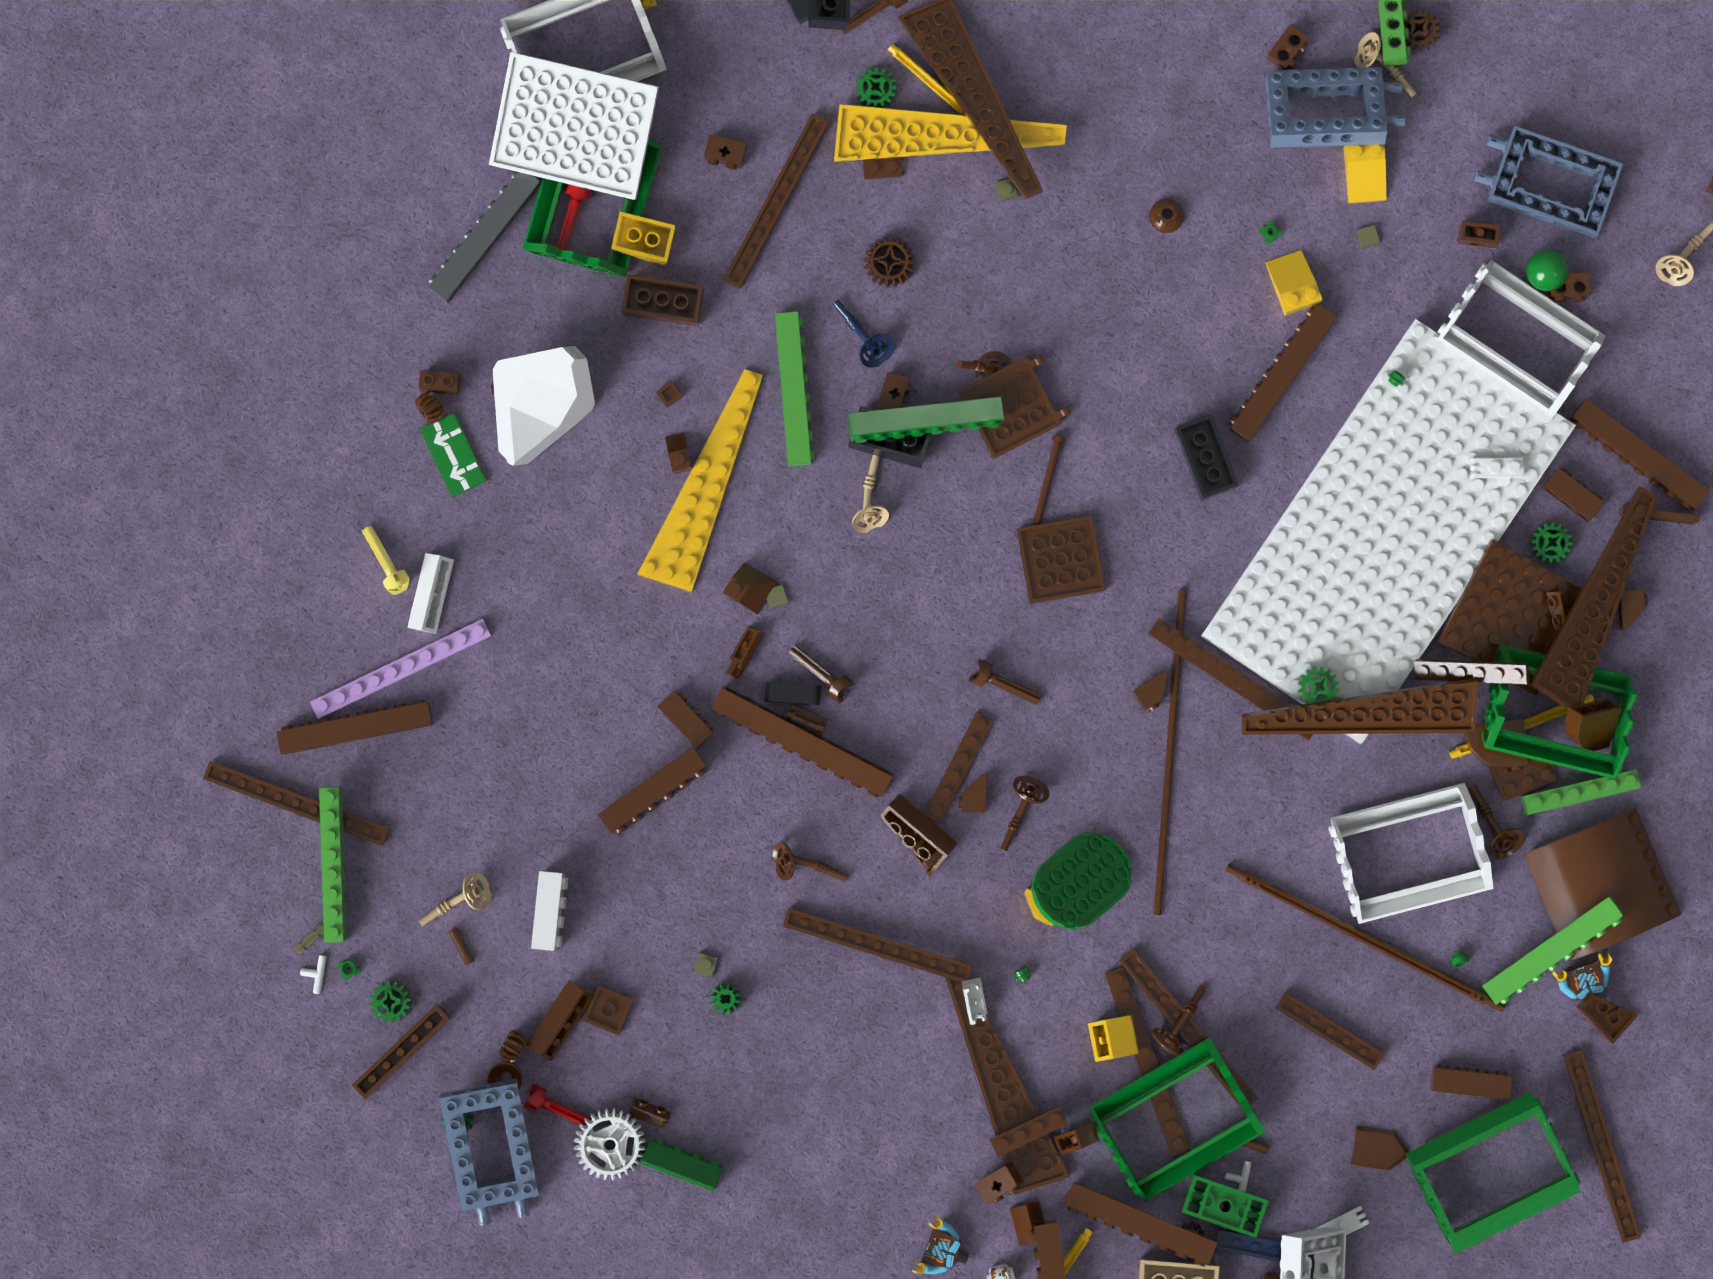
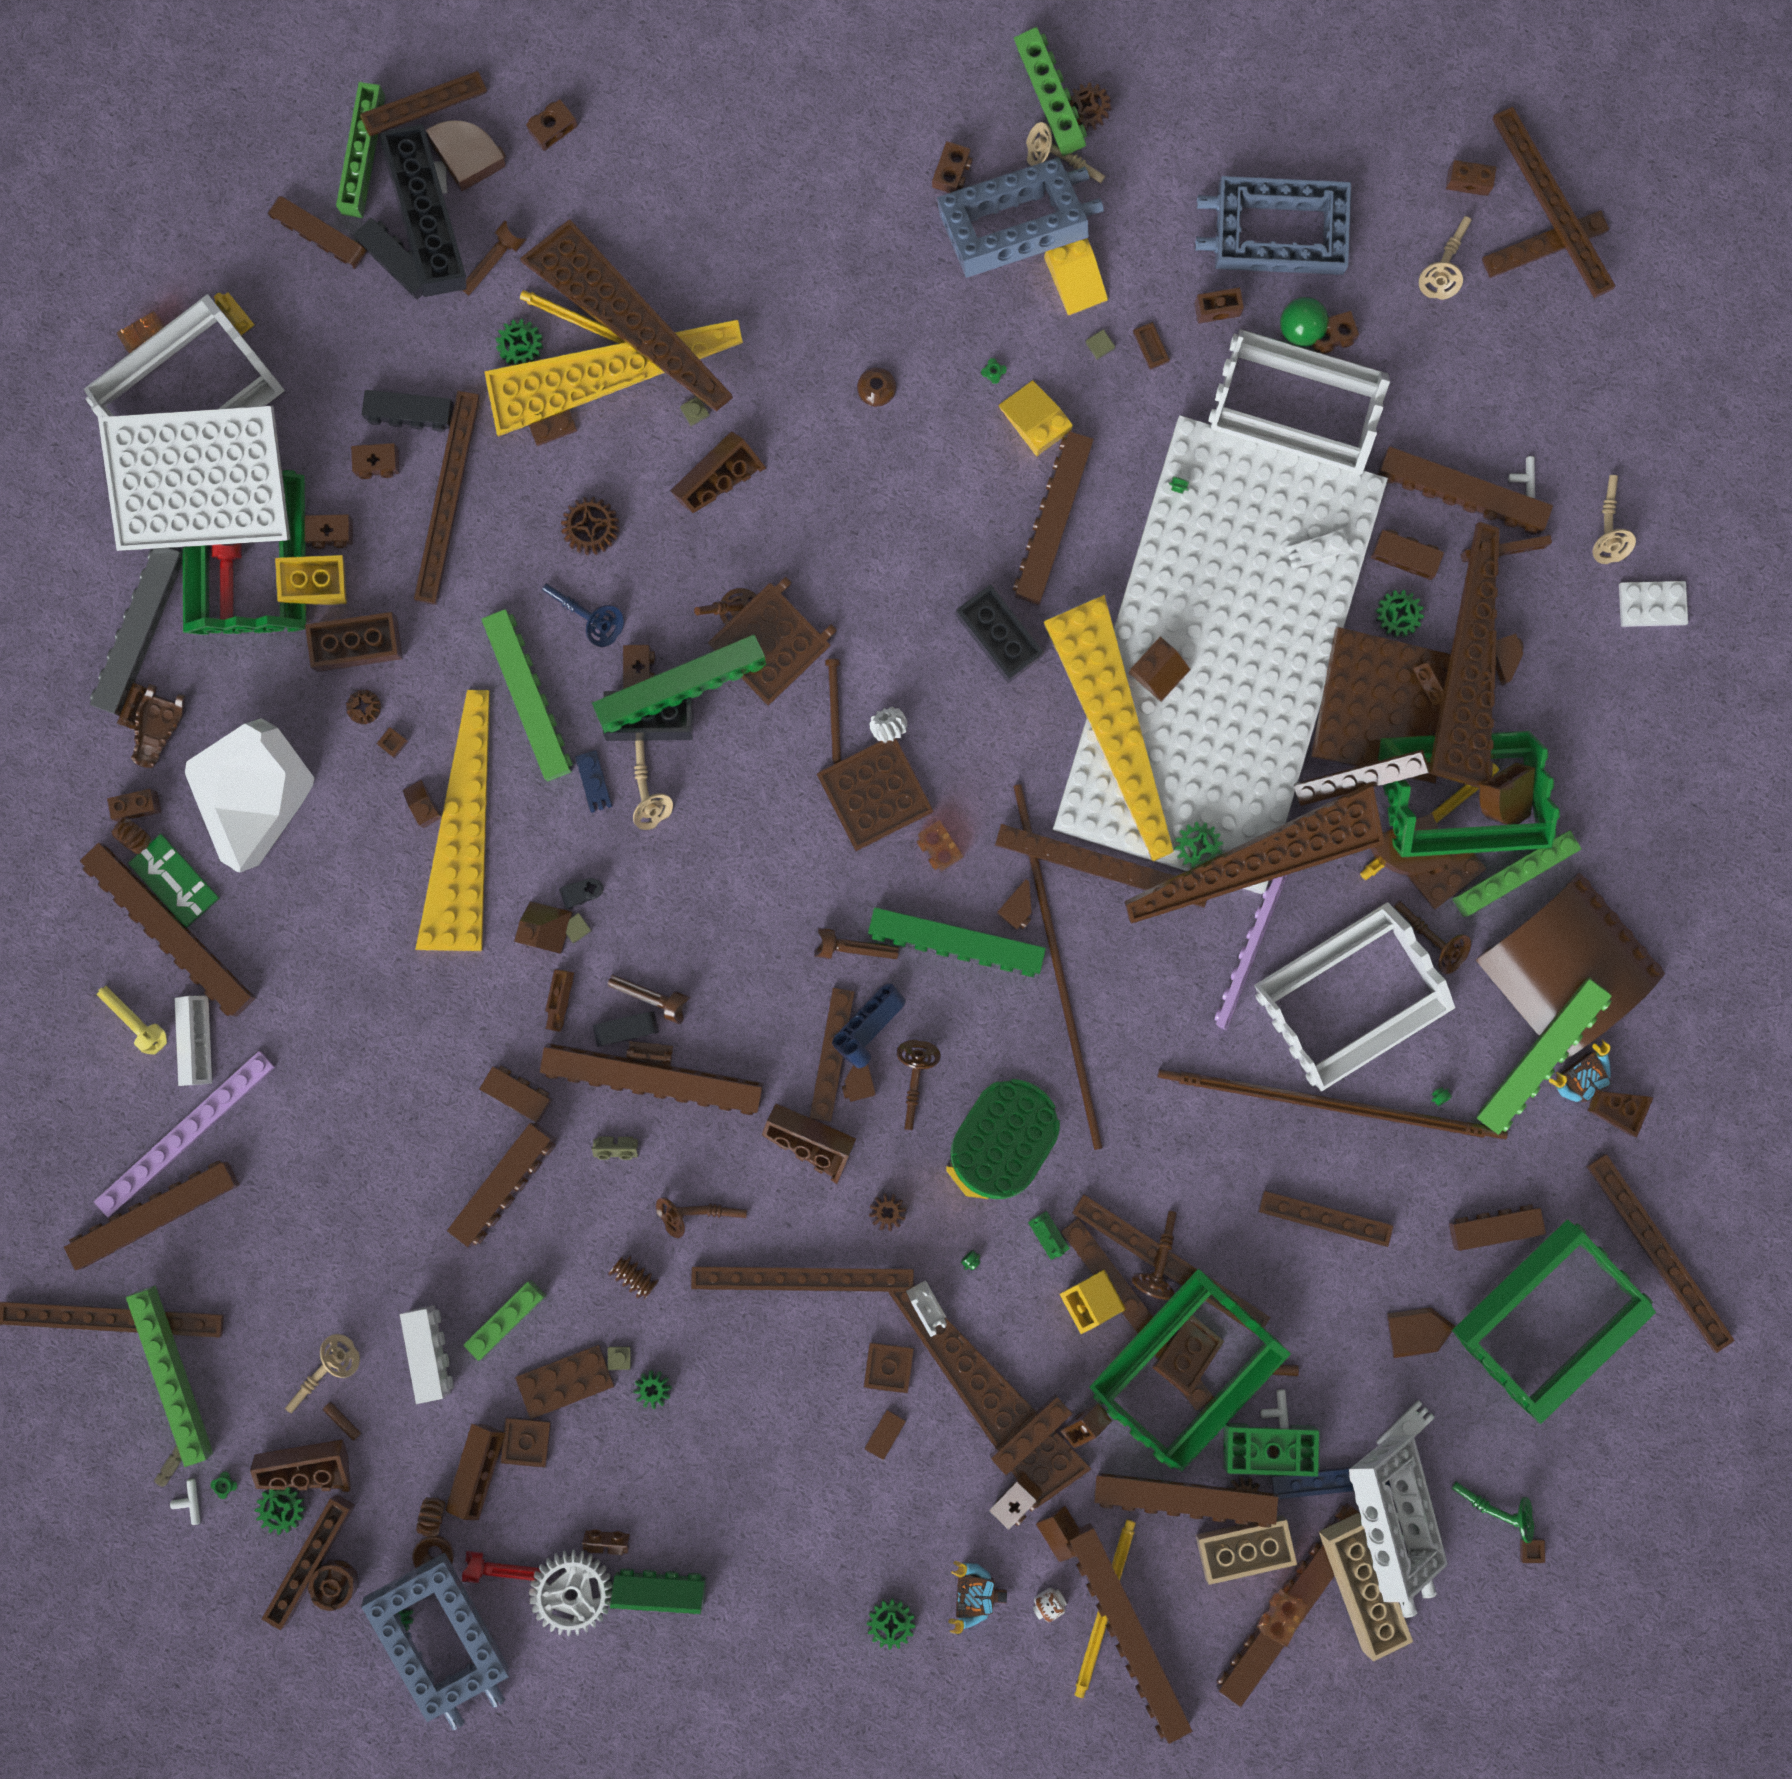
camera: 25 degrees left, 0 degrees up
none -> reddish brown brick [80,842,256,1017]
none -> reddish brown hinge [117,683,147,730]
none -> reddish brown animal [131,684,185,768]
none -> reddish brown wedge [250,1439,351,1492]
none -> reddish brown brick [305,514,353,549]
none -> reddish brown brick [308,1559,358,1611]
none -> reddish brown gear [346,690,381,724]
none -> black brick [362,390,454,432]
none -> bright green brick [463,1280,547,1361]
none -> reddish brown plate [515,1345,615,1419]
none -> black piece [559,878,603,910]
none -> dark blue hinge [575,750,612,813]
none -> olive hinge [592,1136,638,1160]
none -> reddish brown piece [608,1255,659,1301]
none -> reddish brown wedge [670,431,766,513]
none -> dark blue beam [832,983,906,1068]
none -> reddish brown plate [864,1342,914,1394]
none -> reddish brown tile [864,1409,906,1460]
none -> green gear [867,1598,915,1650]
none -> green brick [868,907,1046,978]
none -> white gear [869,706,908,743]
none -> reddish brown gear [869,1193,906,1231]
none -> clear orange brick [916,820,963,872]
none -> green hinge [1028,1211,1070,1260]
none -> yellow wing [1044,595,1174,862]
none -> reddish brown slope [1129,636,1191,702]
none -> reddish brown tile [1133,322,1170,370]
none -> reddish brown plate [1152,1315,1224,1396]
none -> lavender plate [1215,875,1288,1030]
none -> white piece [1508,456,1535,499]

